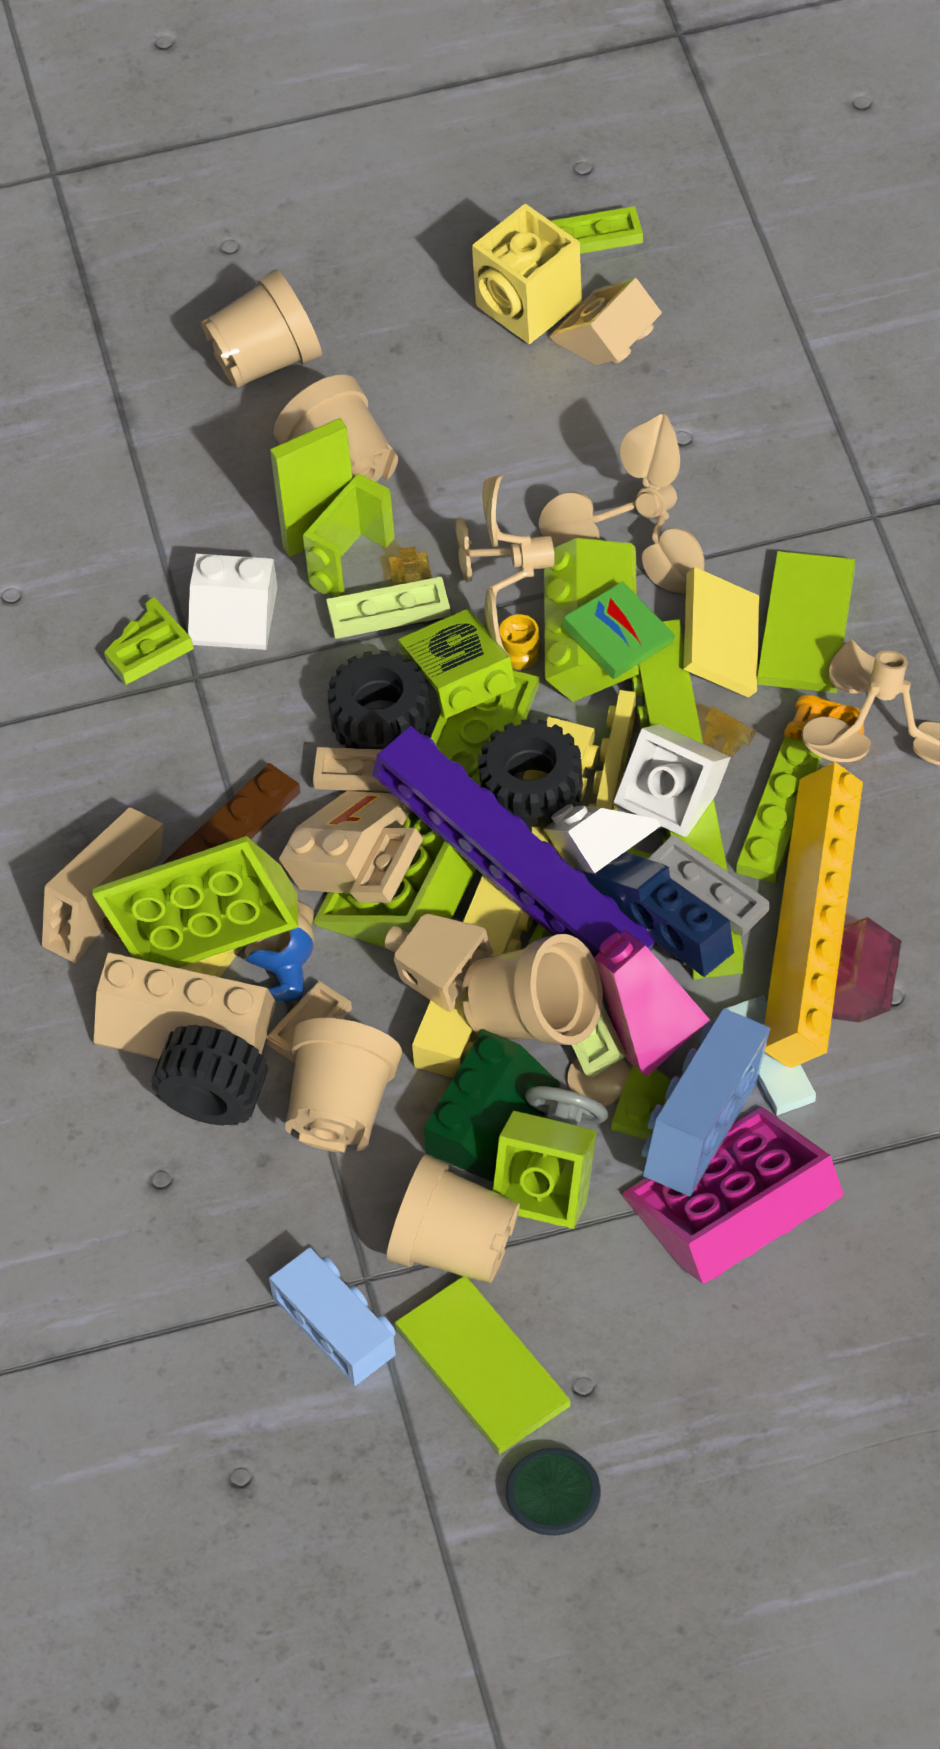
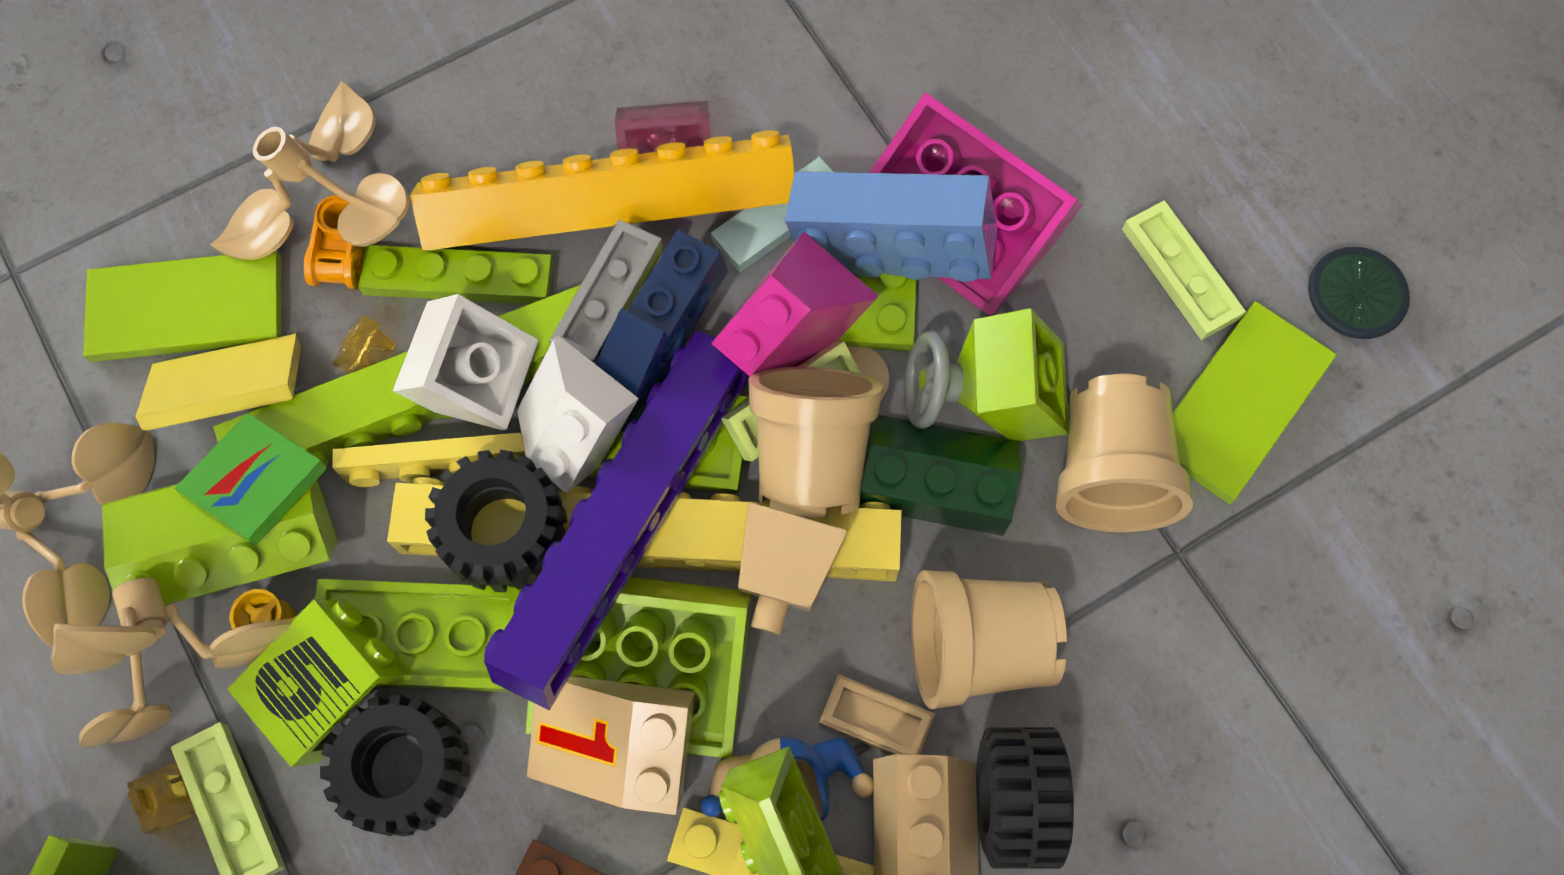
camera: 110 degrees left, 15 degrees up
light blue brick [269,1247,396,1386] -> none
tan plate [313,747,390,792] -> none
tan plate [350,828,423,903] -> none
none -> yellowish green plate [1122,200,1246,341]

